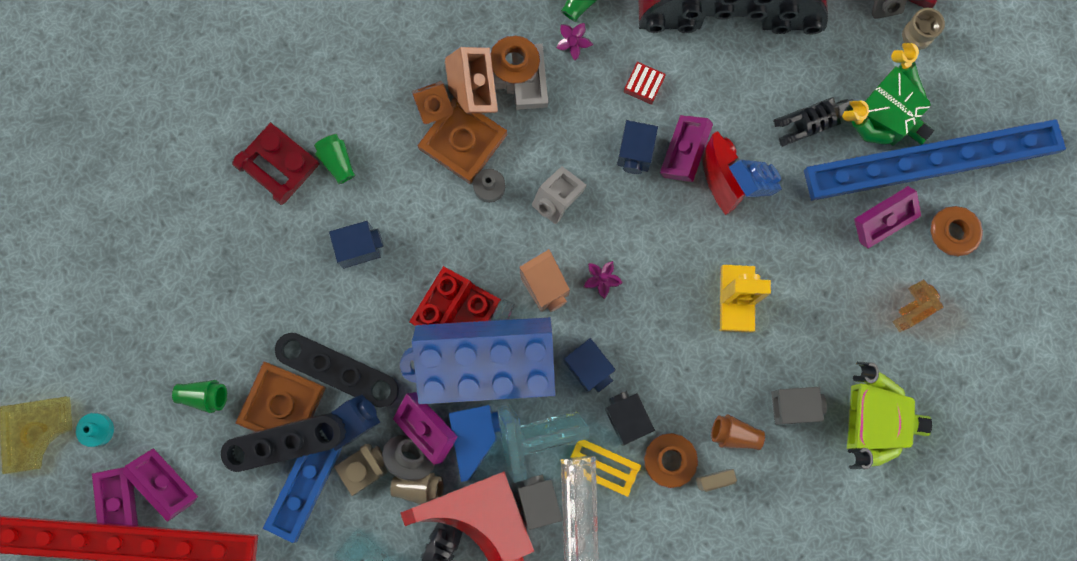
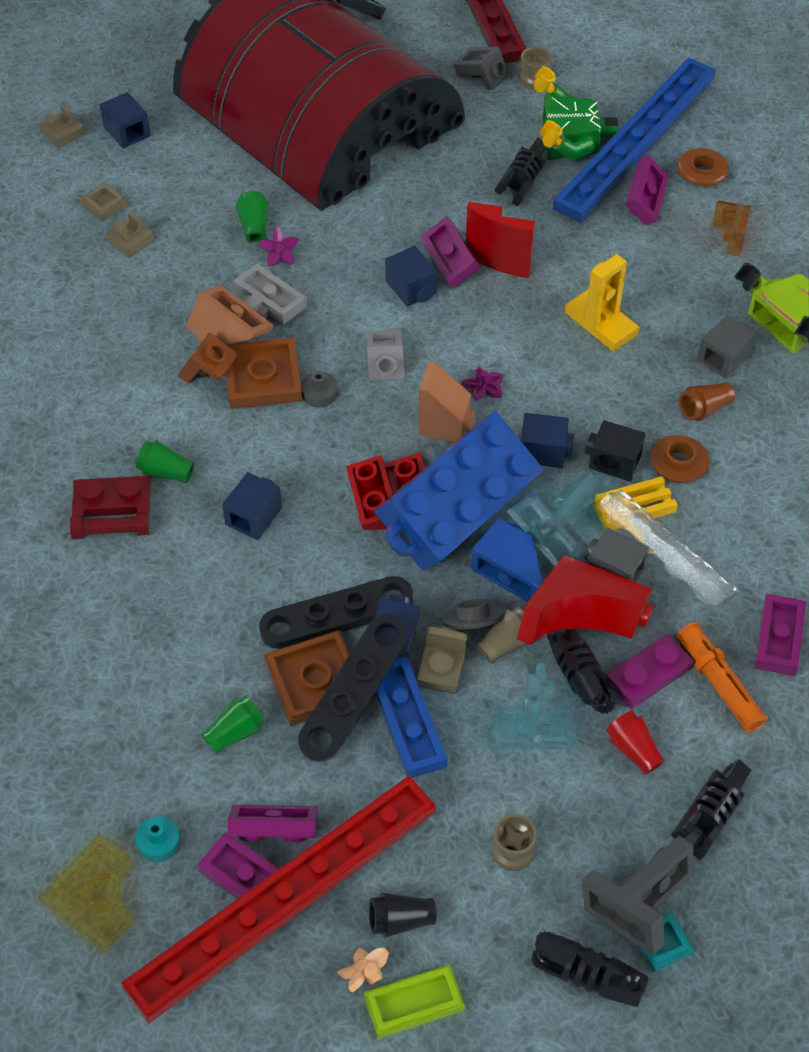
camera: 45 degrees left, 25 degrees down
magenta plate [393,392,458,465] -> none
dark orange piece [490,36,540,84] -> none
red tile [623,62,666,105] -> none
dark tan tile [695,469,737,492] -> none
blue plate [729,160,782,197] -> none

